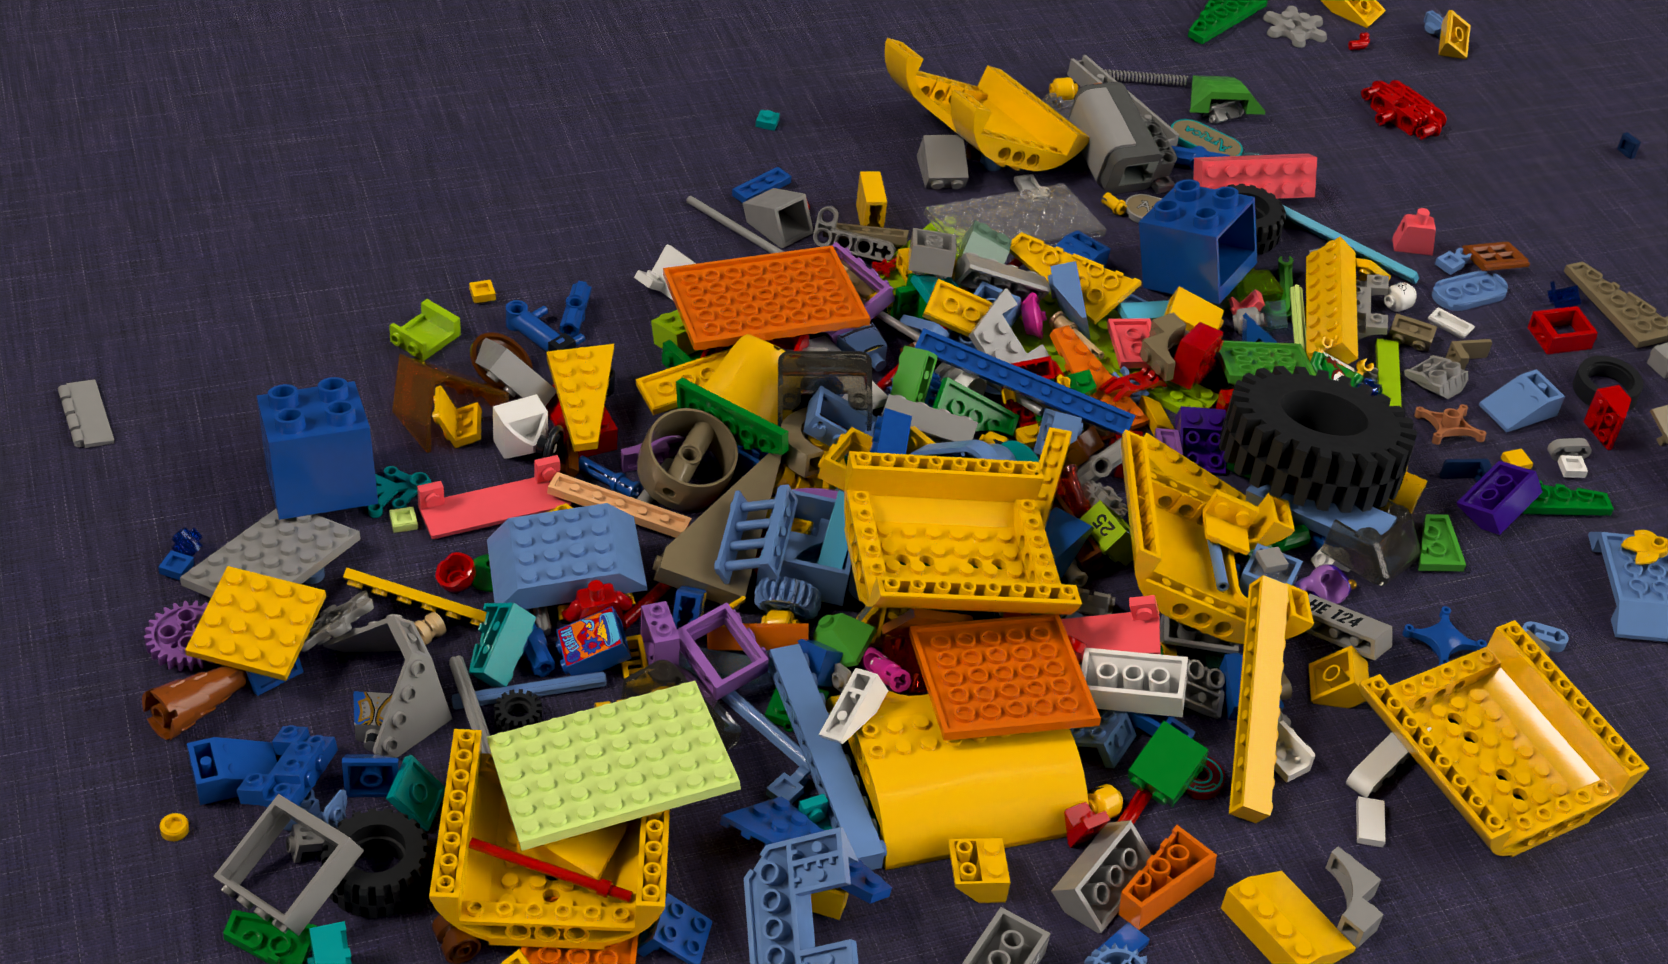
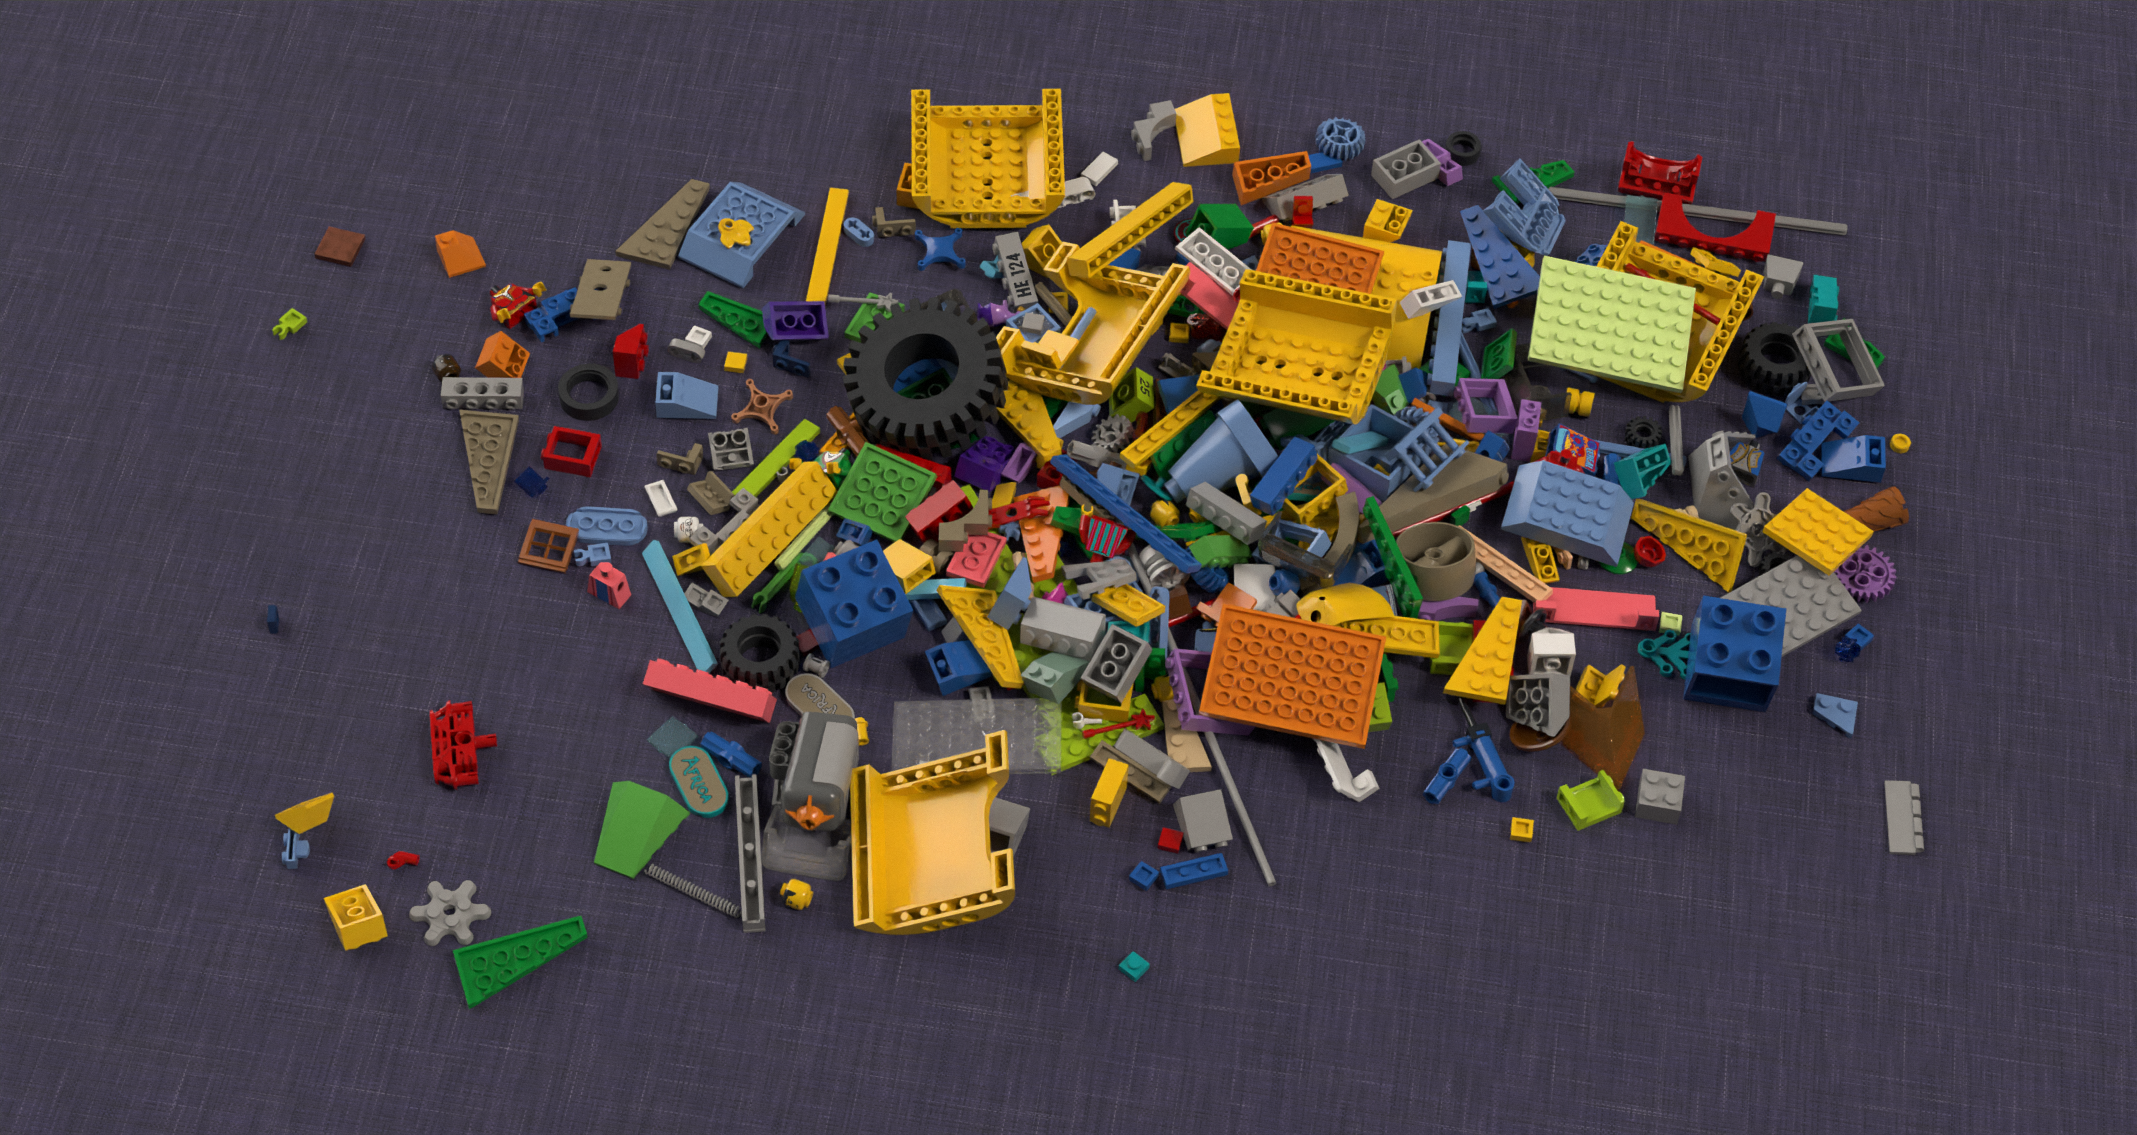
camera: 150 degrees left, 10 degrees up
teal tile [386,755,445,831] -> none
none -> yellow tile [806,188,849,306]
none -> light grey piece [828,293,898,312]
none -> blue plate [1129,861,1159,891]
none -> orange bracket [1196,583,1257,627]
none -> lime panel [1430,621,1473,675]
none -> green tile [1481,328,1517,379]
none -> light grey brick [1635,769,1685,825]
none -> medium blue wing [1813,693,1858,738]

